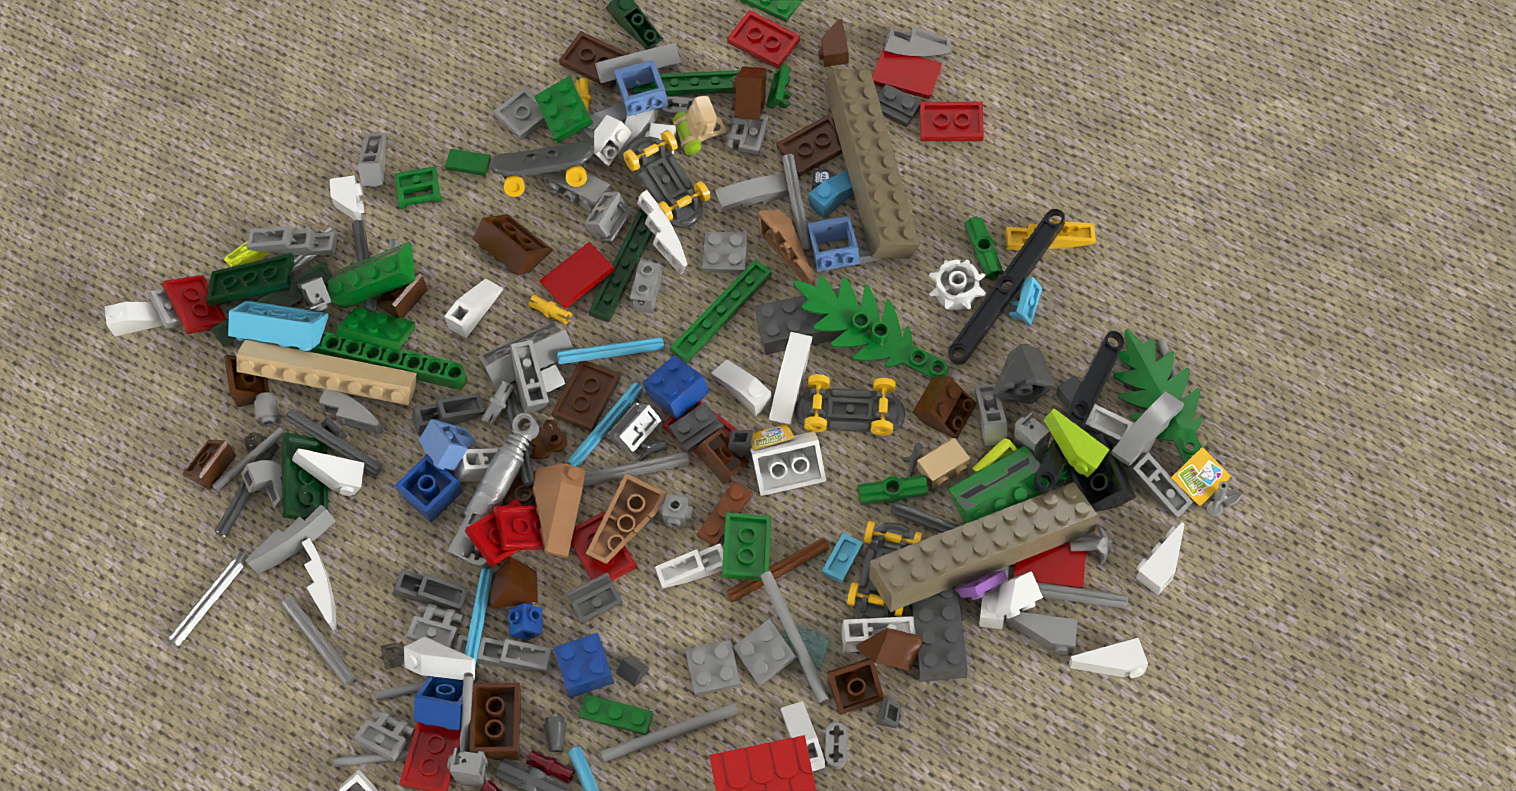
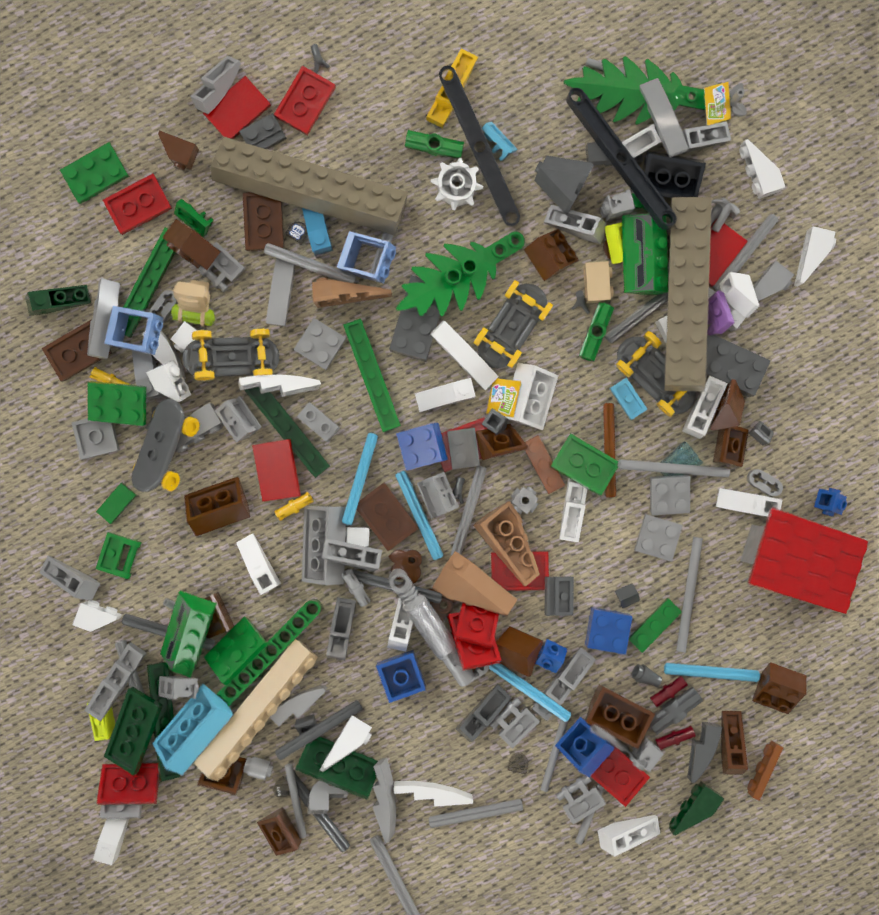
camera: 70 degrees left, 25 degrees up
white slope [404,637,475,680] -> none
medium blue brick [418,419,476,470] -> none
lime slope [1044,408,1109,477] -> none
none -> dark grey bar [311,44,330,74]

